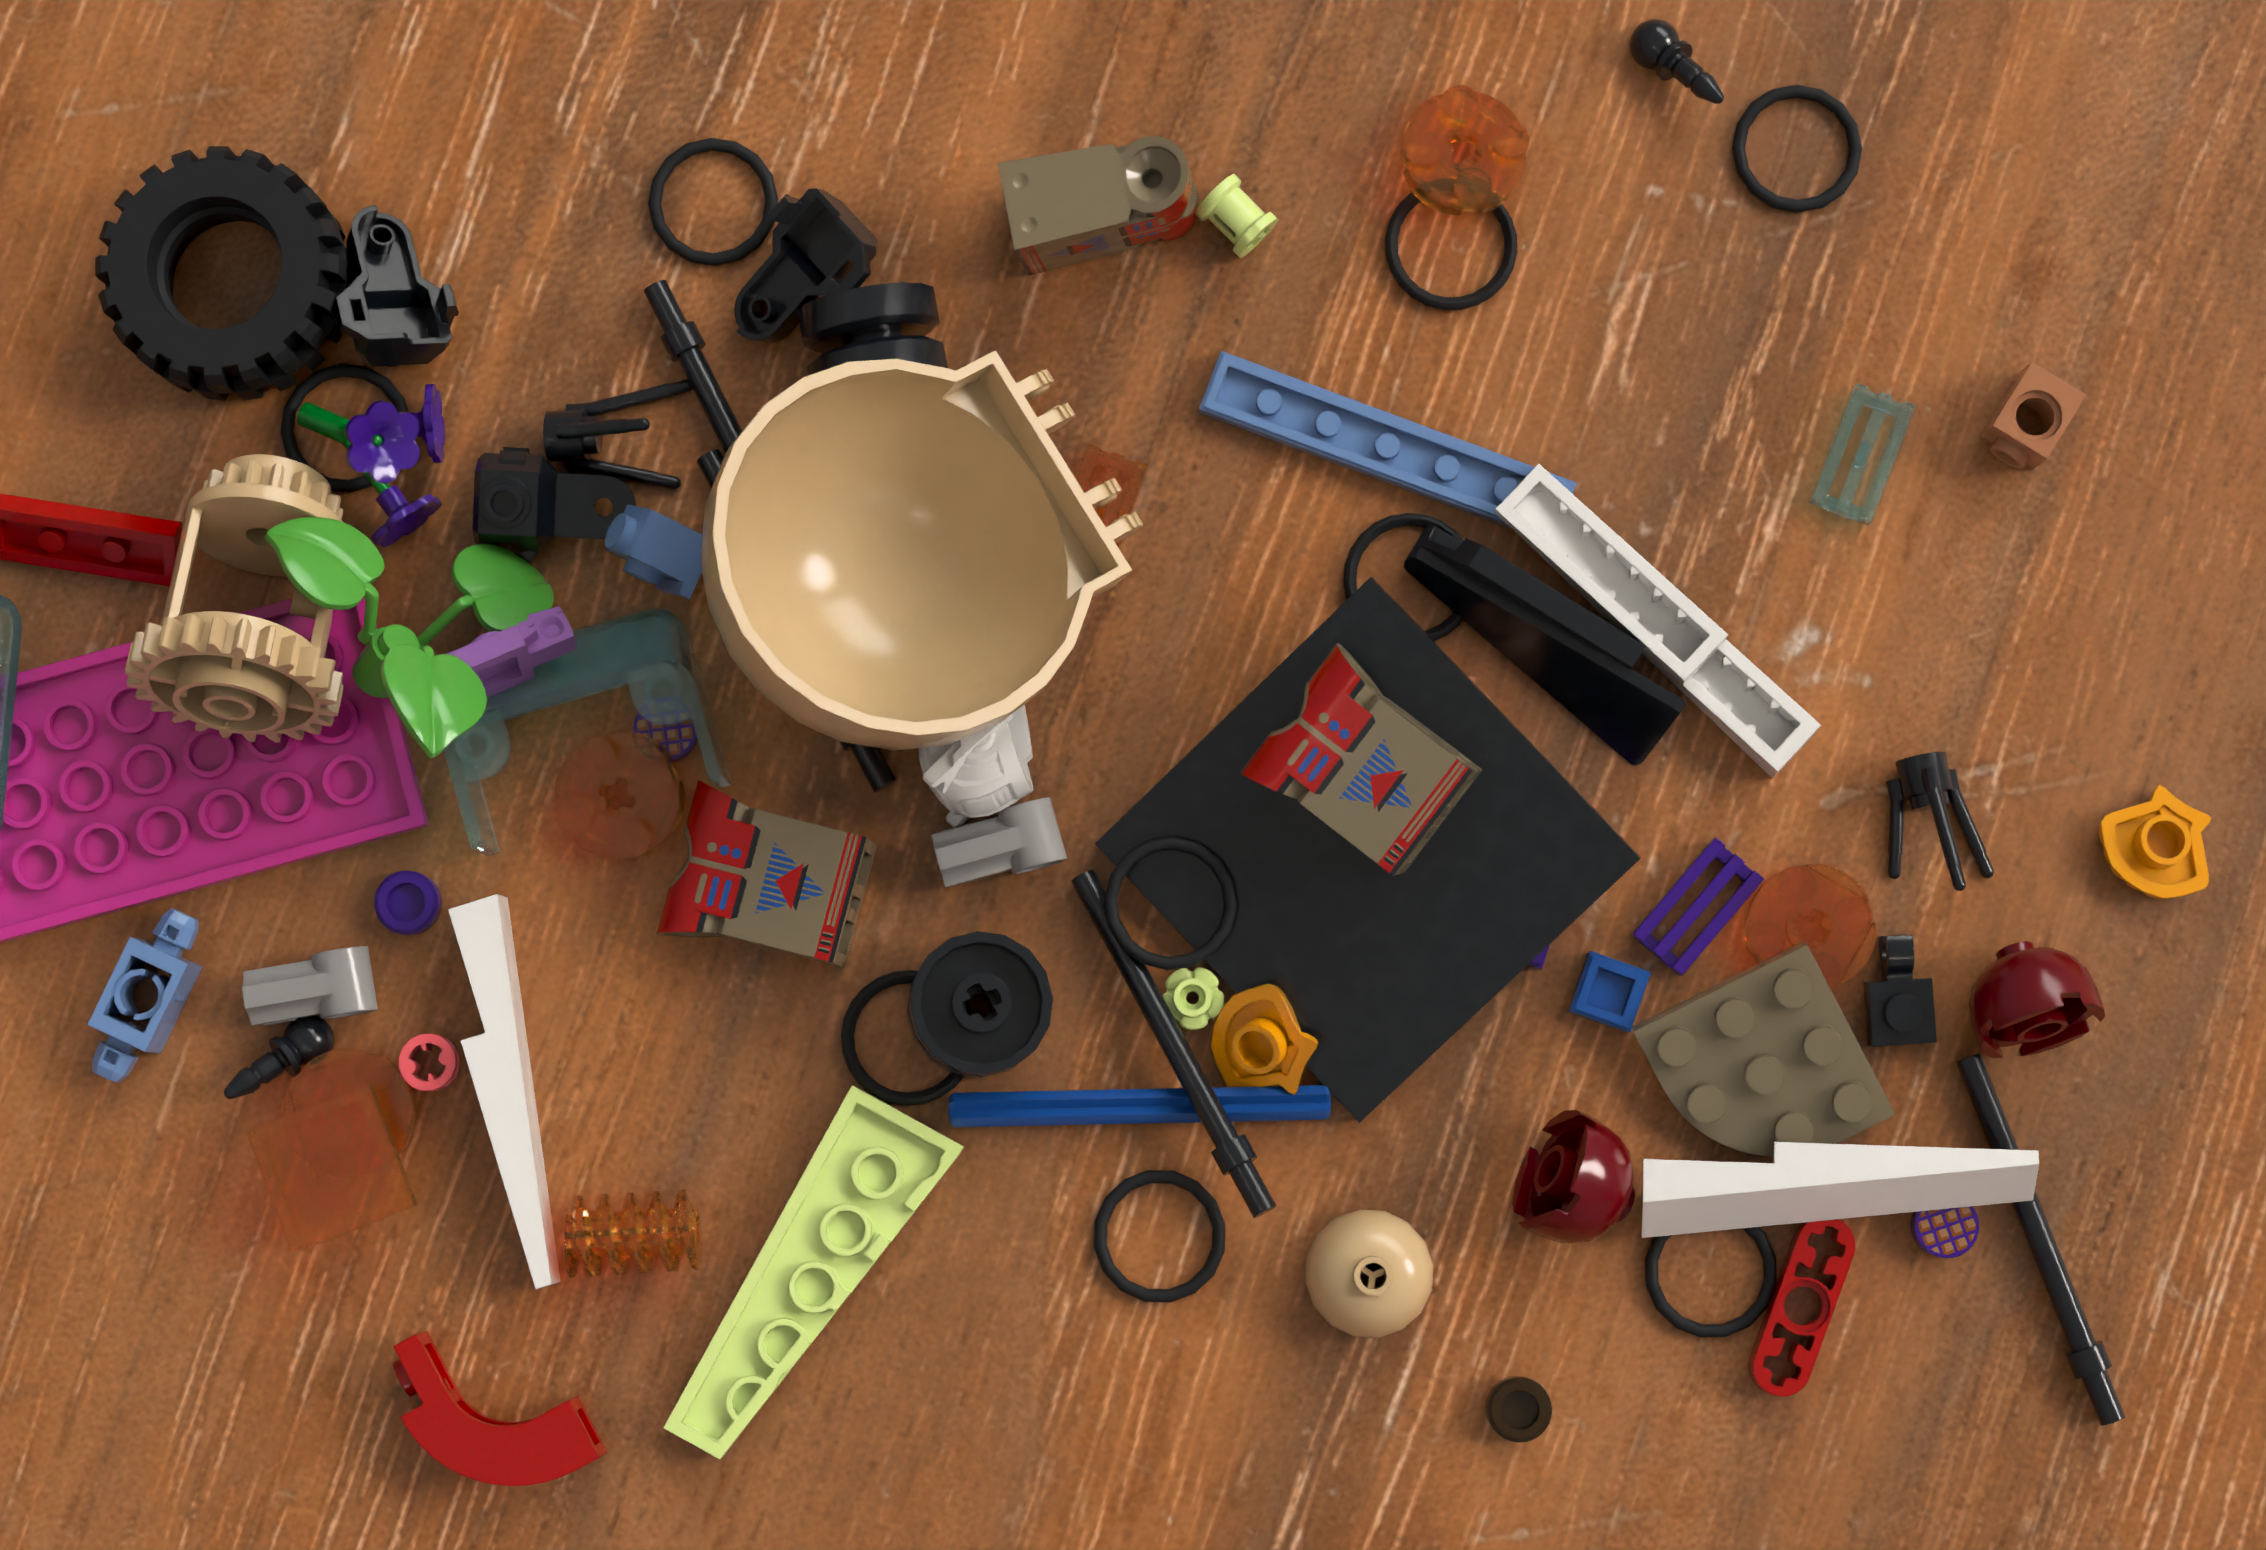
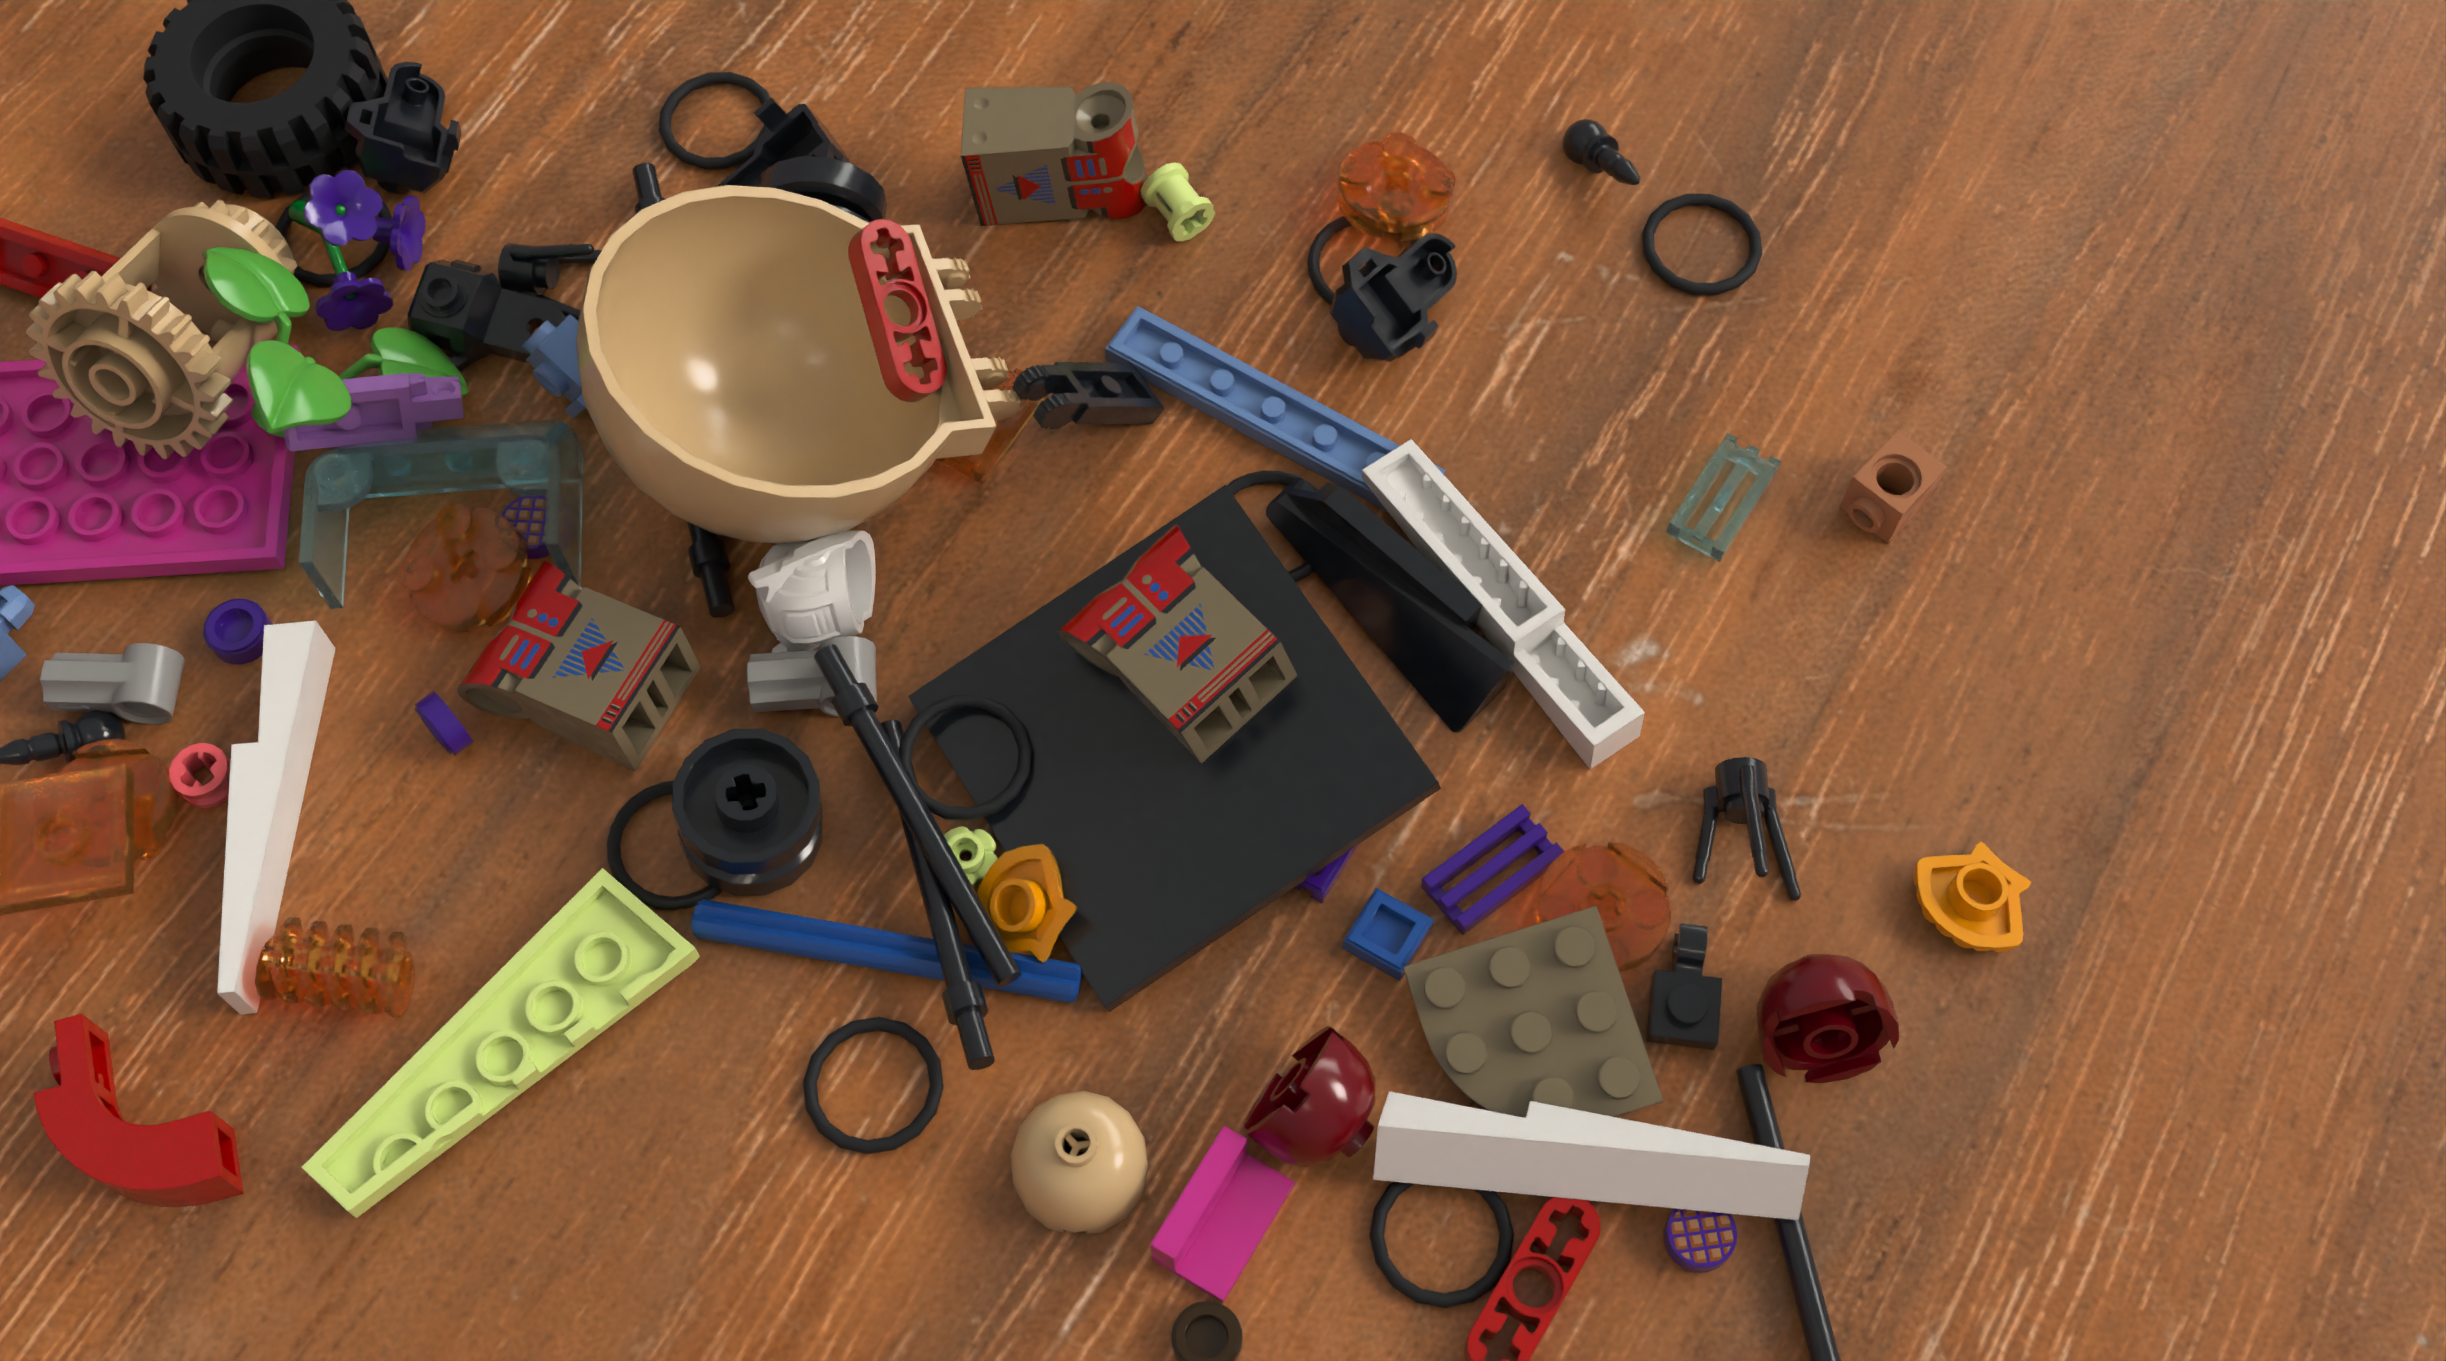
camera: 10 degrees right, 20 degrees down
none -> dark purple tile [414,691,473,755]
none -> black bar [814,644,1022,987]
none -> red beam [848,219,947,402]
none -> black hinge [1012,362,1164,429]
none -> dark pink panel [1150,1125,1295,1303]
none -> black piece [1330,233,1457,362]

